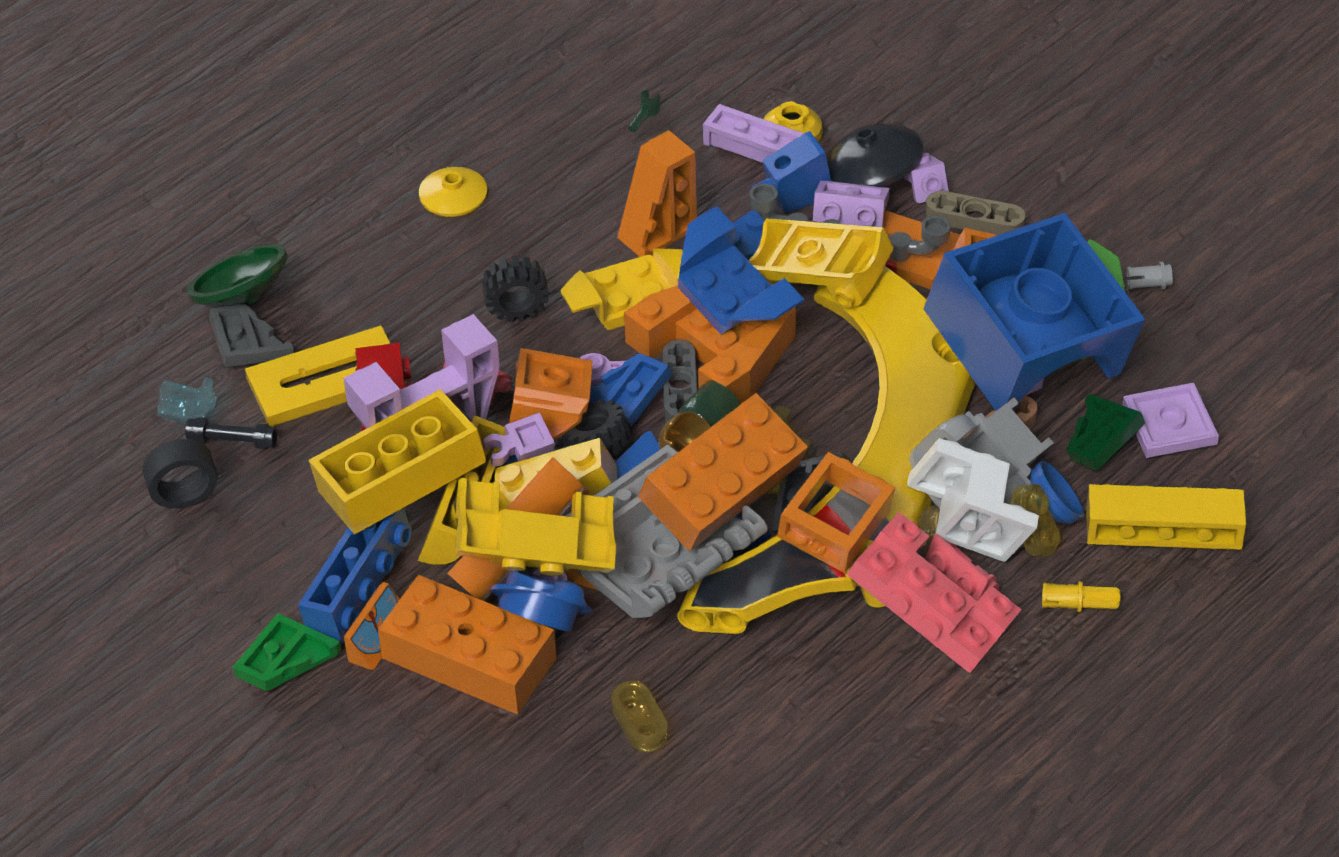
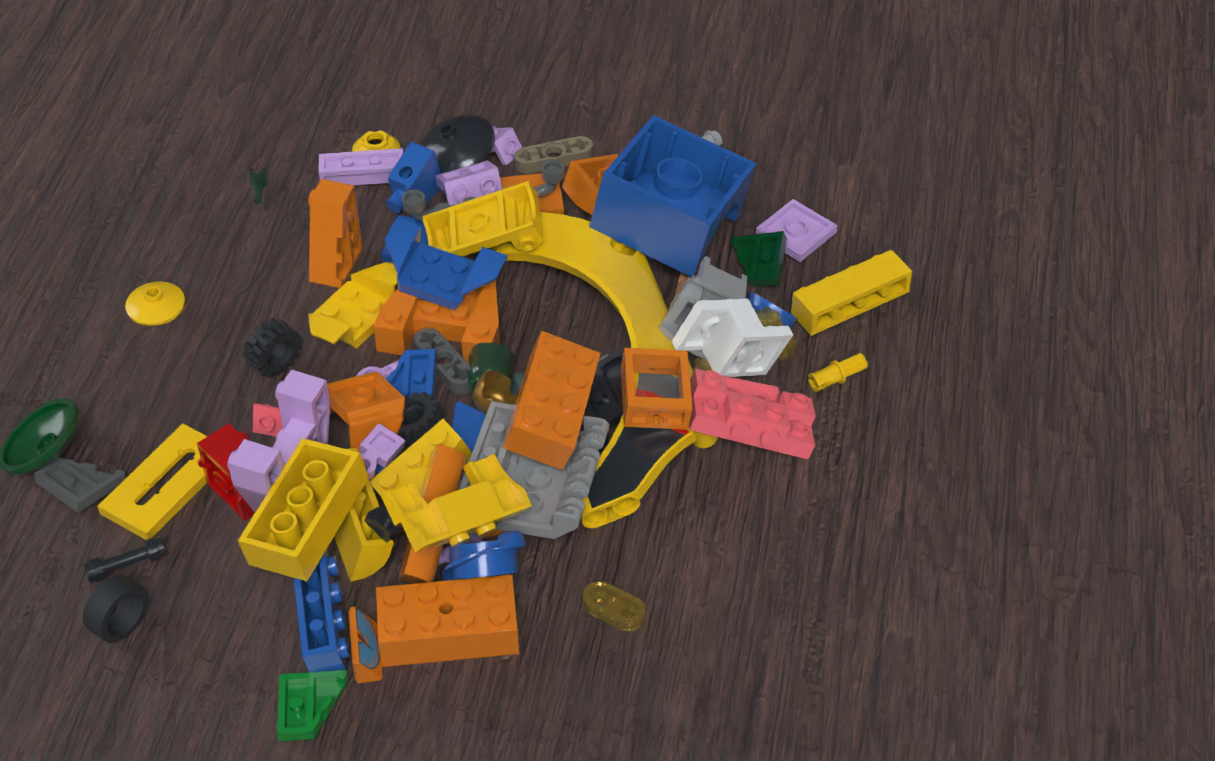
camera: 35 degrees left, 0 degrees up
clear light blue bracket [157,377,217,424] -> none

